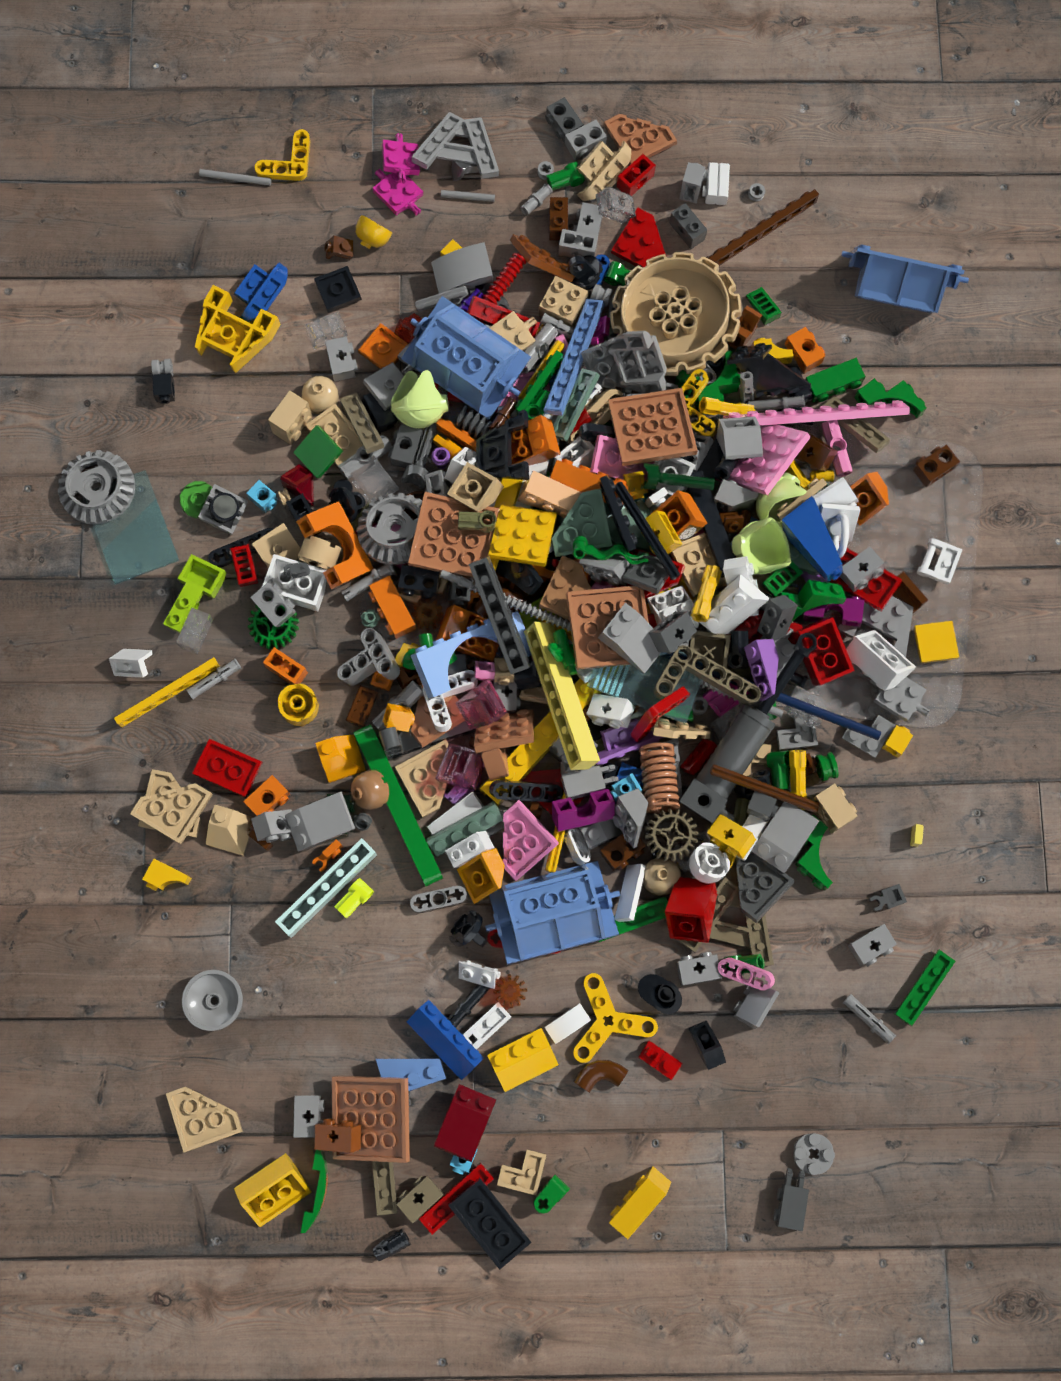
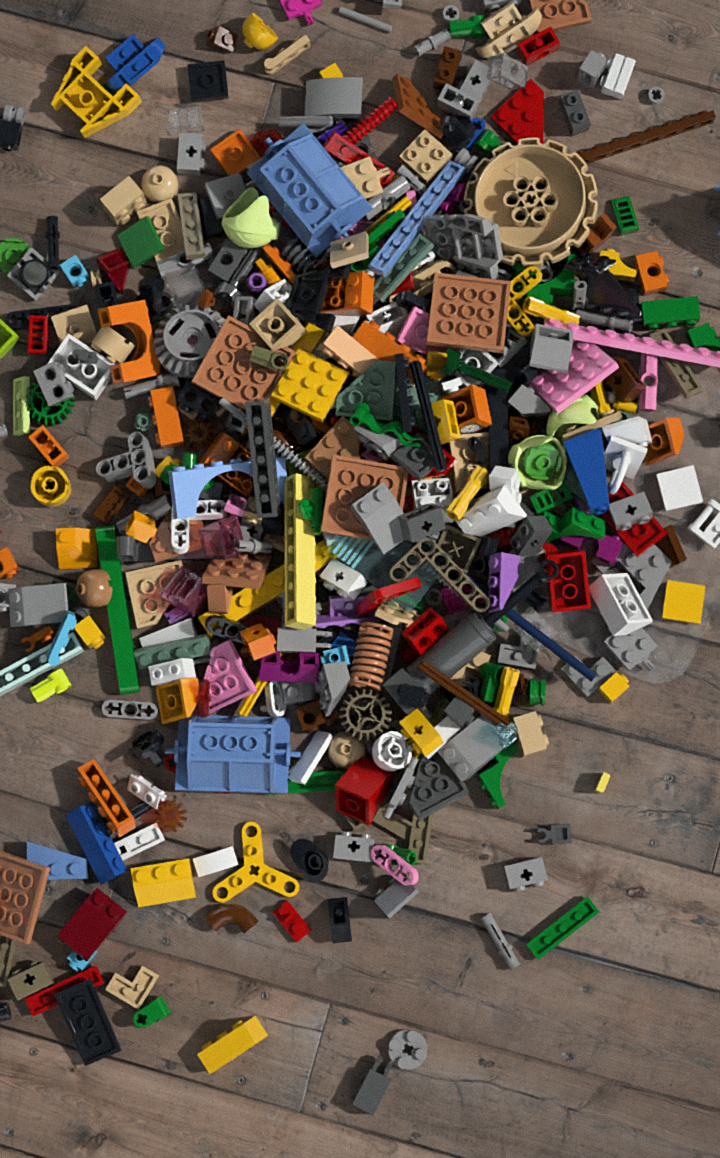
camera: 20 degrees right, 5 degrees up
none -> yellowish green tile [13,376,30,436]
none -> black pin [45,216,60,271]
none -> medium azure plate [47,610,77,666]
none -> yellow brick [75,615,106,649]
none -> orange brick [77,759,136,837]
none -> clear red axle [196,679,211,718]
none -> dark orange tile [198,289,215,309]
none -> light grey pin [233,539,272,554]
none -> orange brick [239,623,276,661]
none -> tan plate [264,35,310,75]
none -> tan plate [330,231,369,268]
none -> light grey plate [382,756,419,819]
none -> black brick [398,684,429,708]
none -> red brick [401,607,449,655]
none -> black arm [468,436,485,465]
none -> clear light blue tile [495,722,518,749]
none -> bright green tile [523,443,562,480]
none -> white tile [656,465,703,512]

